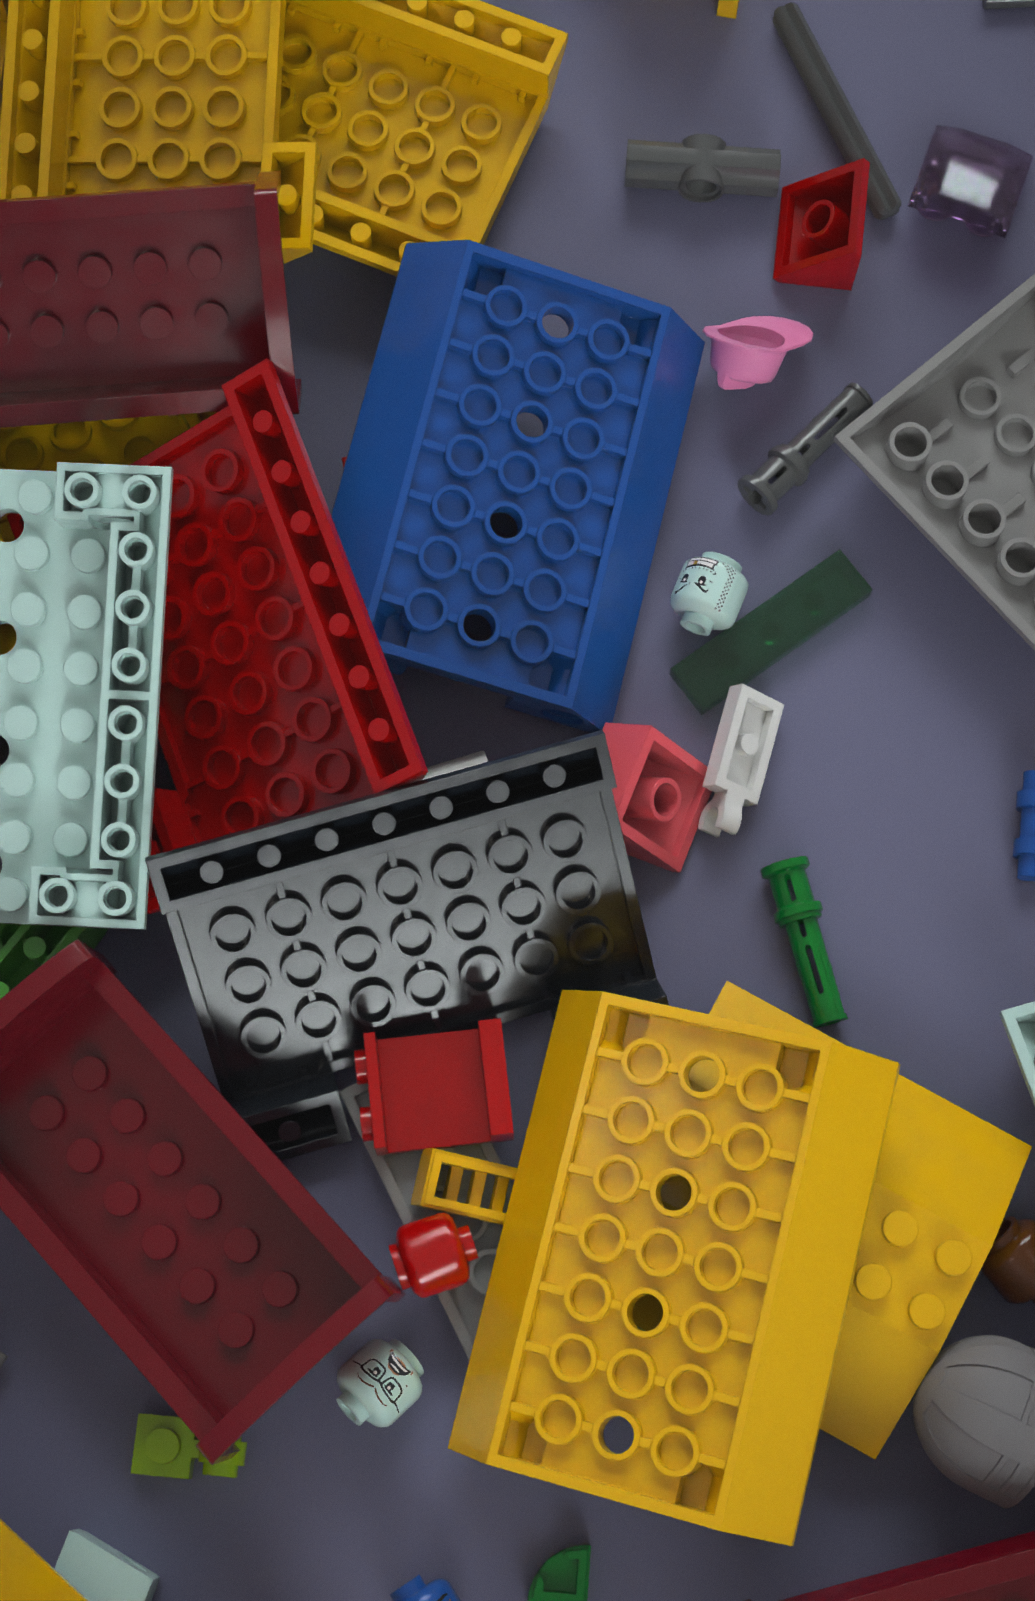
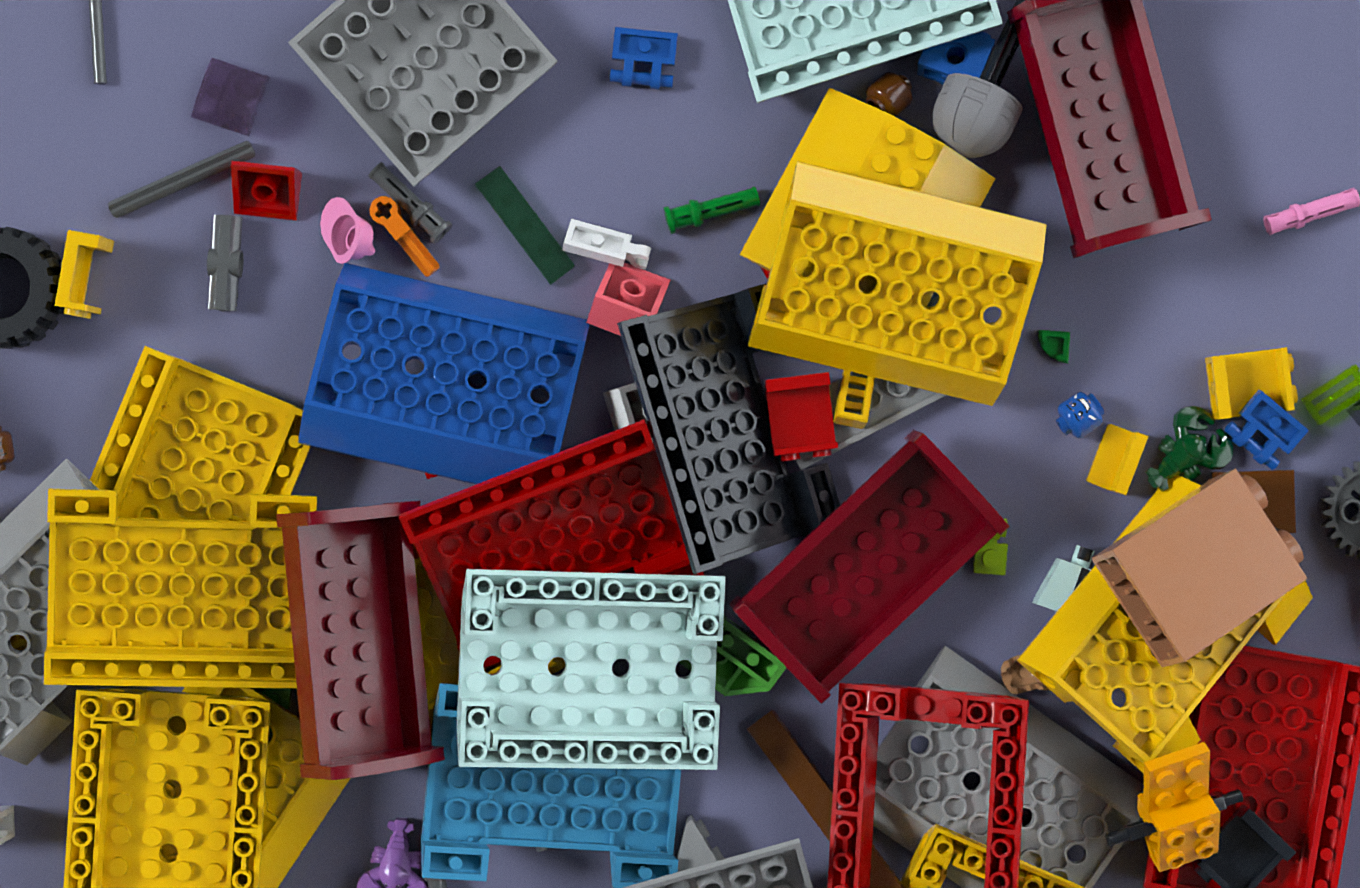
camera: 90 degrees left, 15 degrees up
light aqua head [336,1339,424,1427] -> none
red head [388,1212,479,1298] -> none
light aqua head [670,552,749,636] -> none
none -> orange connector [369,196,440,277]

